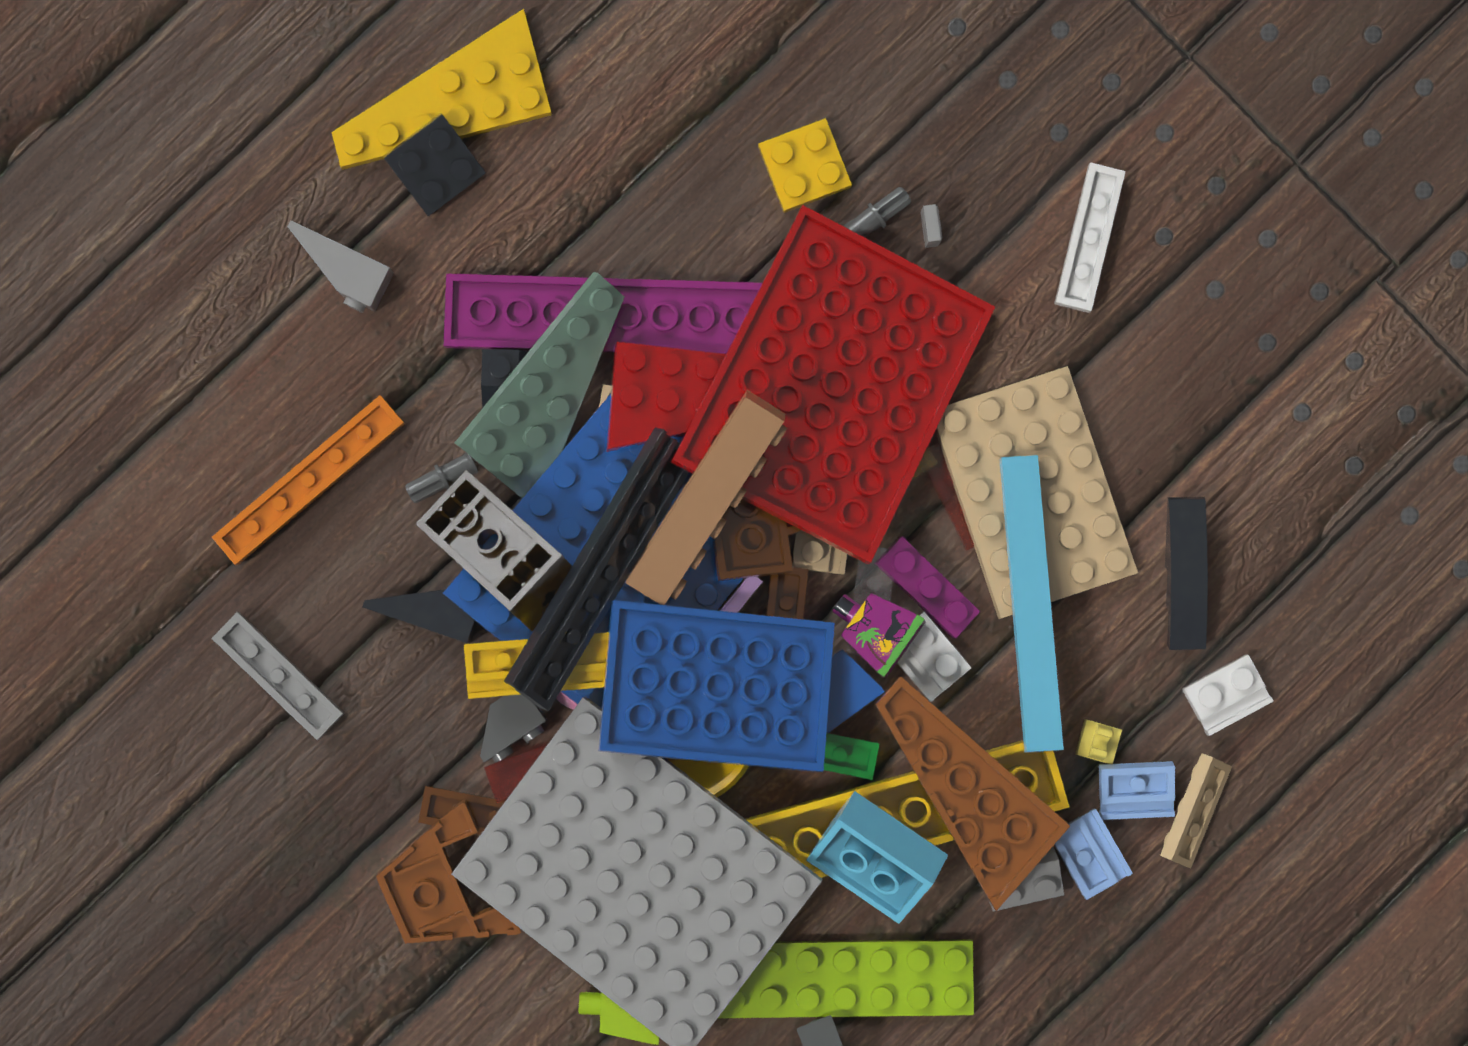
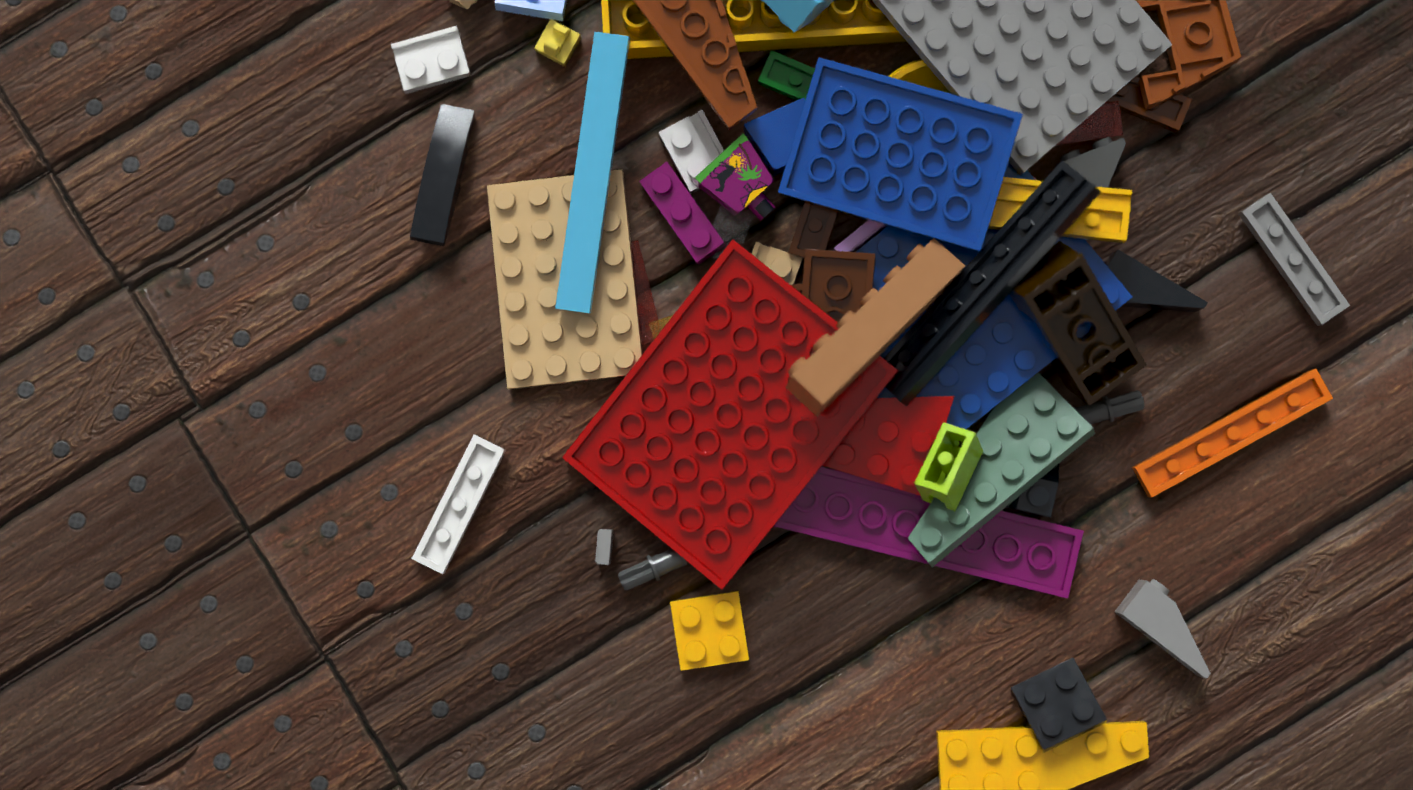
camera: 155 degrees left, 0 degrees up
none -> lime brick [914,422,983,511]

